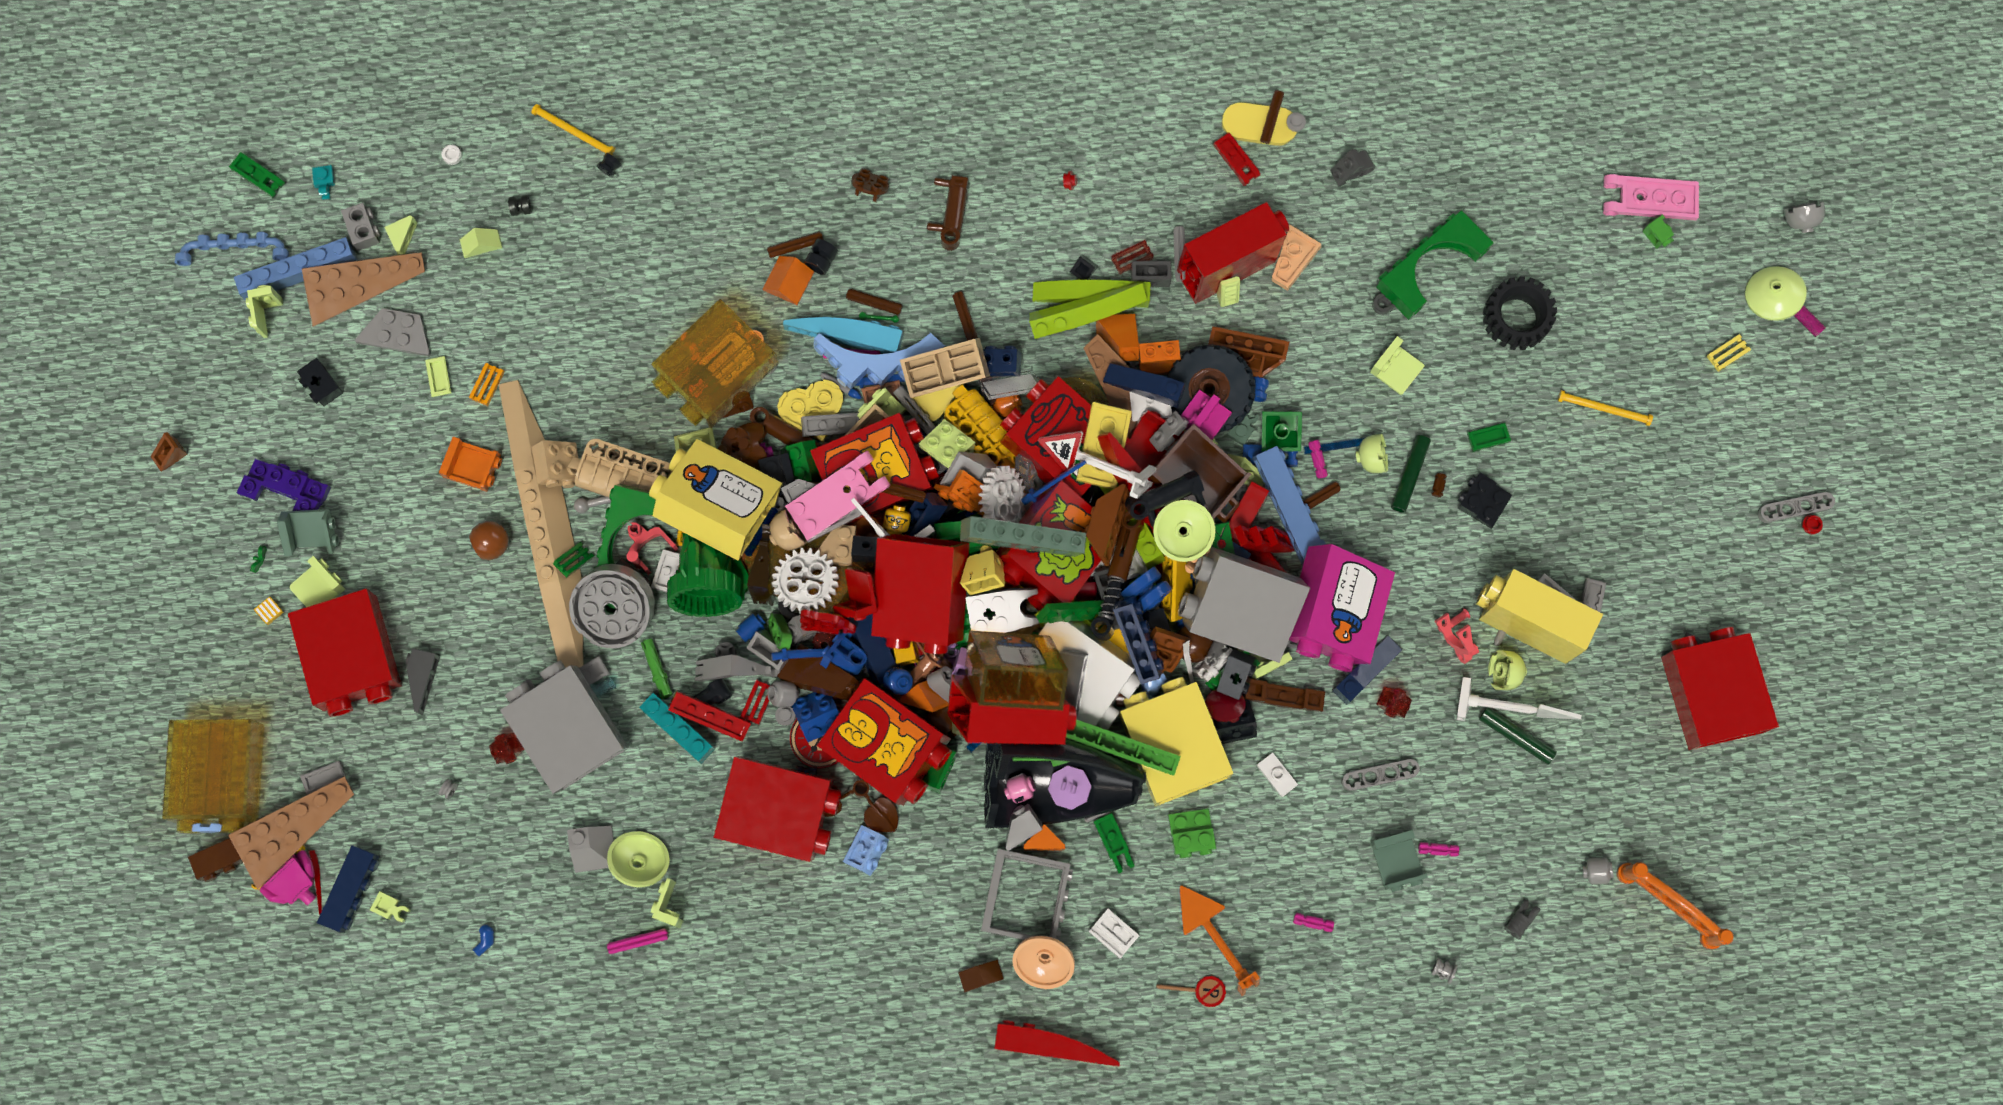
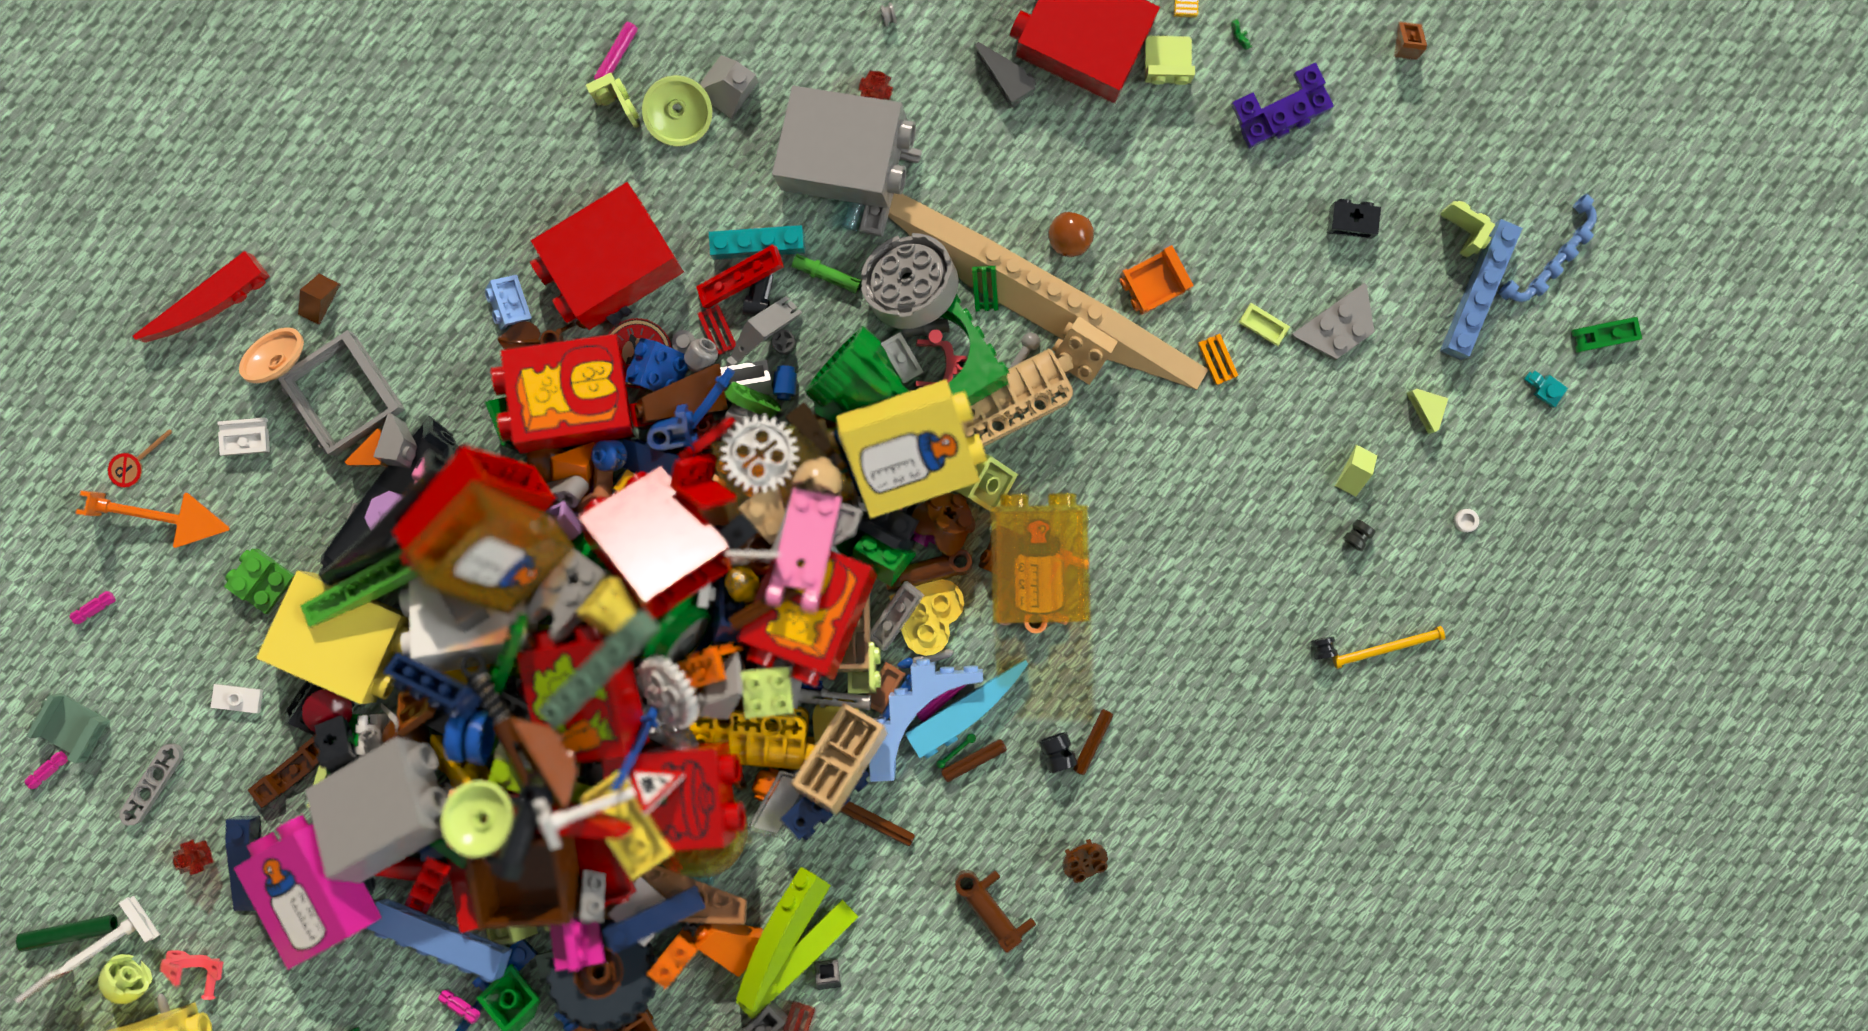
camera: 135 degrees right, 10 degrees up
sand green panel [277,509,339,556] -> none
medium nougat wing [302,252,425,327] -> none
light grey brick [341,203,380,251] -> none
orange slope [762,256,814,306] -> none
green hinge [1093,813,1134,874] -> none
reddish brown axle [1302,481,1341,509] -> none

